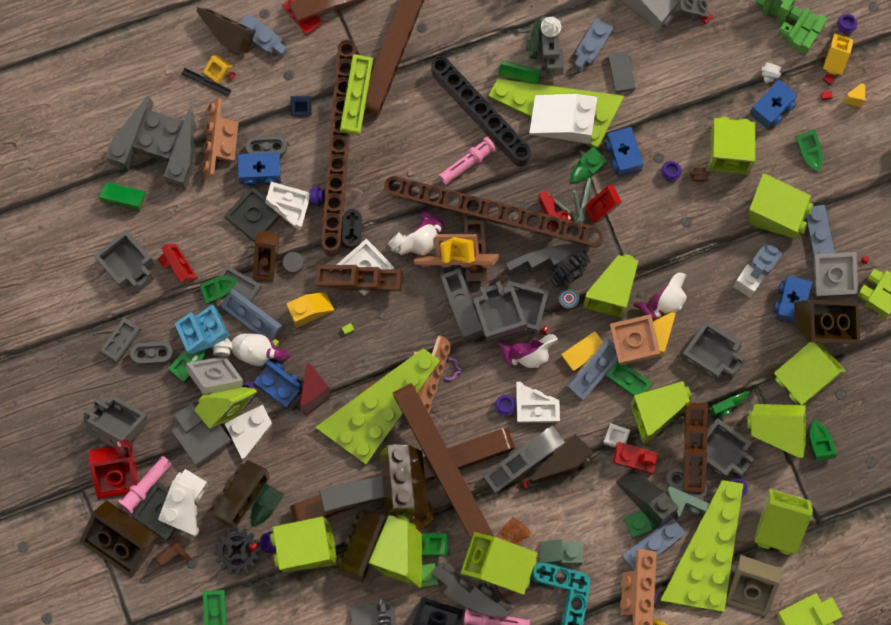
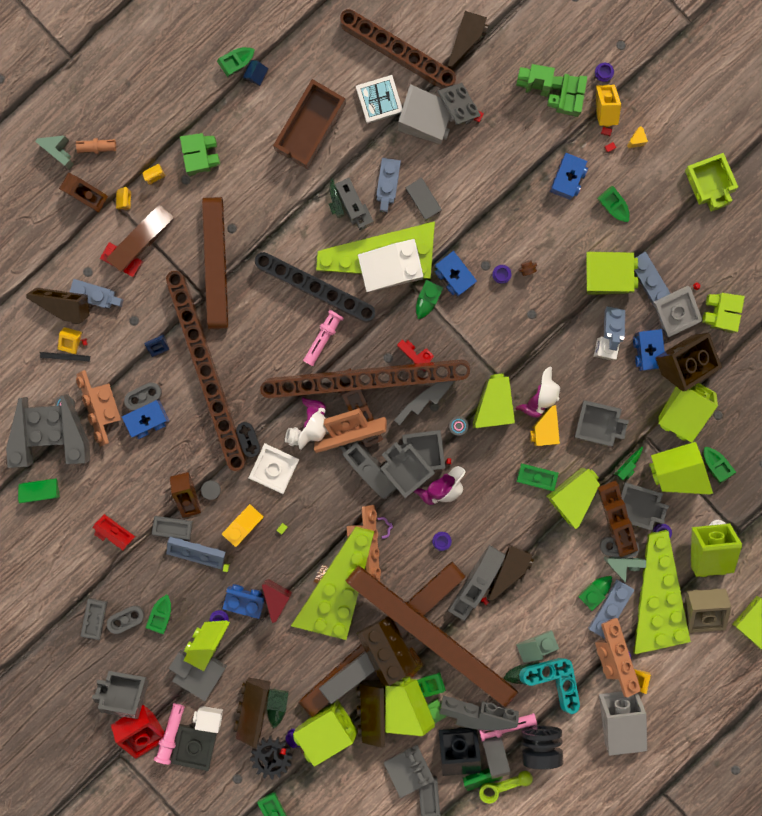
camera: 25 degrees left, 15 degrees up
dark brown slope [80,500,159,578] -> none
dark grey piece [94,230,155,292] -> none
dark red hinge [114,439,133,458] -> none
reddish brown tile [155,540,192,566] -> none
white wing [158,479,199,536] -> none
dark azure slope [175,304,230,354] -> none
light grey tile [186,356,243,394] -> none
green plate [200,276,237,304] -> none
white plate [211,338,233,357] -> none
pearl dark grey tile [224,186,281,242] -> none
white wing [225,405,272,460] -> none
white hair [231,334,291,366] -> none
white wing [265,182,309,230] -> none
dark purple plate [309,186,325,207] -> none
reddish brown slope [315,265,403,292] -> none
lime tile [340,54,373,136] -> none
yellow bracket [440,237,475,263] -> none
lime slope [461,532,538,594] -> none
green slope [498,60,542,84] -> none
clear orange slope [499,517,532,544] -> none
white wing [516,382,560,423] -> none
white plate [541,17,561,37] -> none
sand green plant [549,177,591,231] -> none
black gear [549,251,591,288] -> none
yellow tile [561,331,603,373] -> none
sand blue plate [566,339,618,400] -> none
red hinge [584,185,622,224] -> none
white tile [603,423,630,448] -> none
nougat plate [610,314,661,365] -> none
red hinge [612,442,658,474] -> none
pearl dark grey slope [616,469,678,529] -> none
lime slope [708,116,755,175] -> none
white plate [761,62,781,84] -> none

